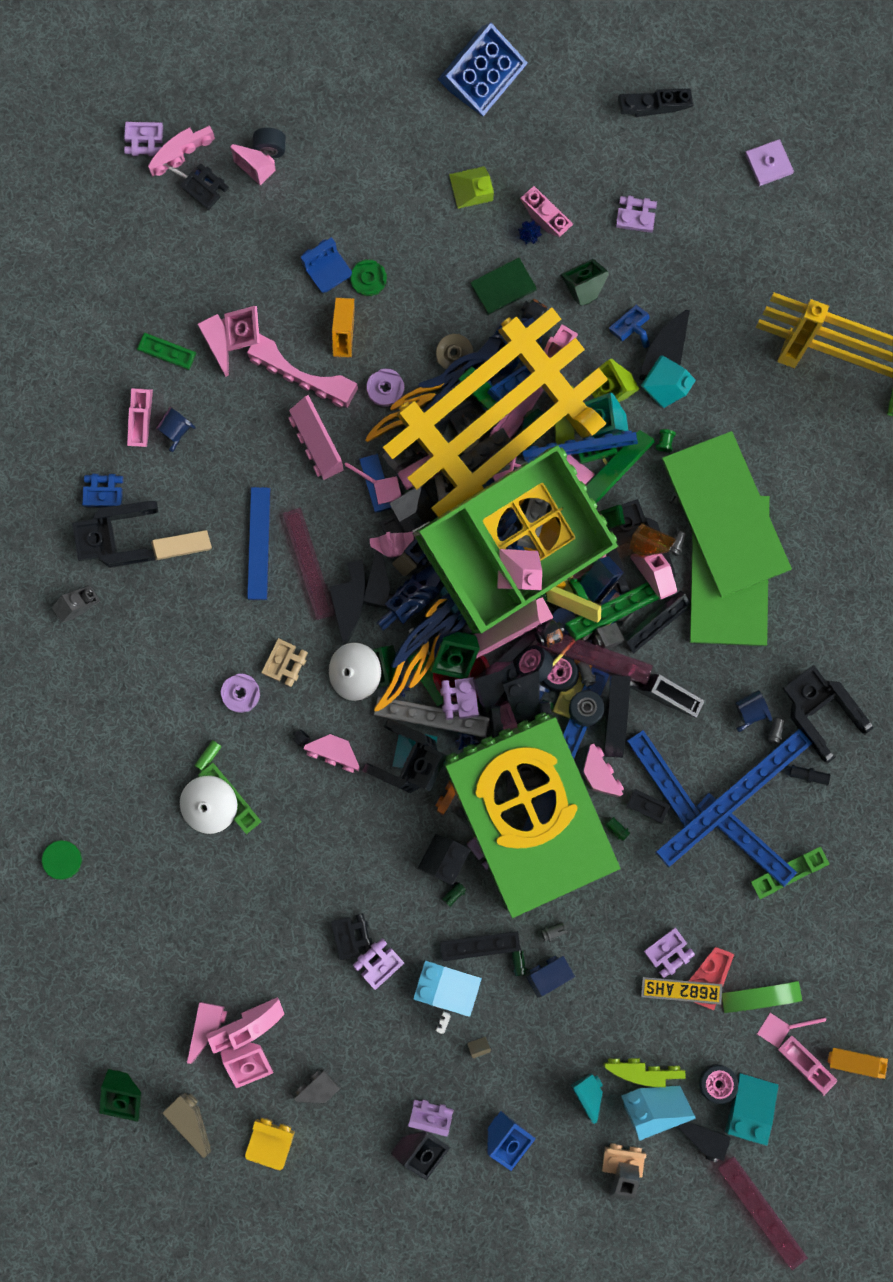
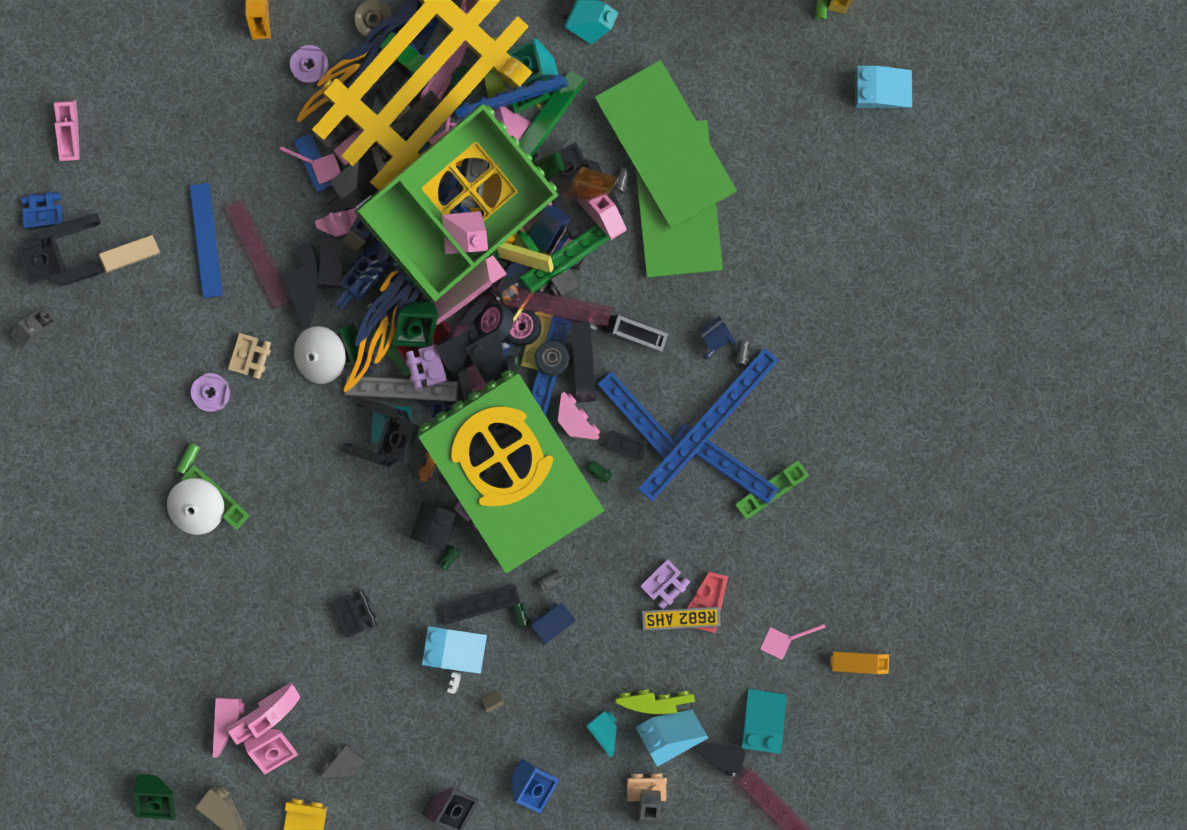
camera: 10 degrees left, 5 degrees up
green tile [42,840,82,880] -> none
green tile [137,332,196,370] -> none
dark blue hat [156,407,196,452] -> none
bright pink slope [198,314,229,377] -> none
bright pink slope [224,306,260,351] -> none
bright pink arch [247,334,358,408] -> none
bright pink slope [288,395,344,480] -> none
black plate [293,729,311,746] -> none
bright pink slope [304,734,360,773] -> none
lavender plate [353,938,404,990] -> none
lavender plate [408,1100,453,1136] -> none
blue tile [487,365,531,402] -> none
dark grey pin [577,661,596,687] -> none
lime slope [584,359,639,402] -> none
black plate [624,590,691,654] -> none
green bush [656,429,676,453] -> none
wheel [699,1064,738,1104] -> none
bright green slope [722,981,802,1013] -> none
bright pink slope [778,1036,837,1096] -> none
black plate [782,665,873,764] -> none
black pin [789,765,831,786] -> none

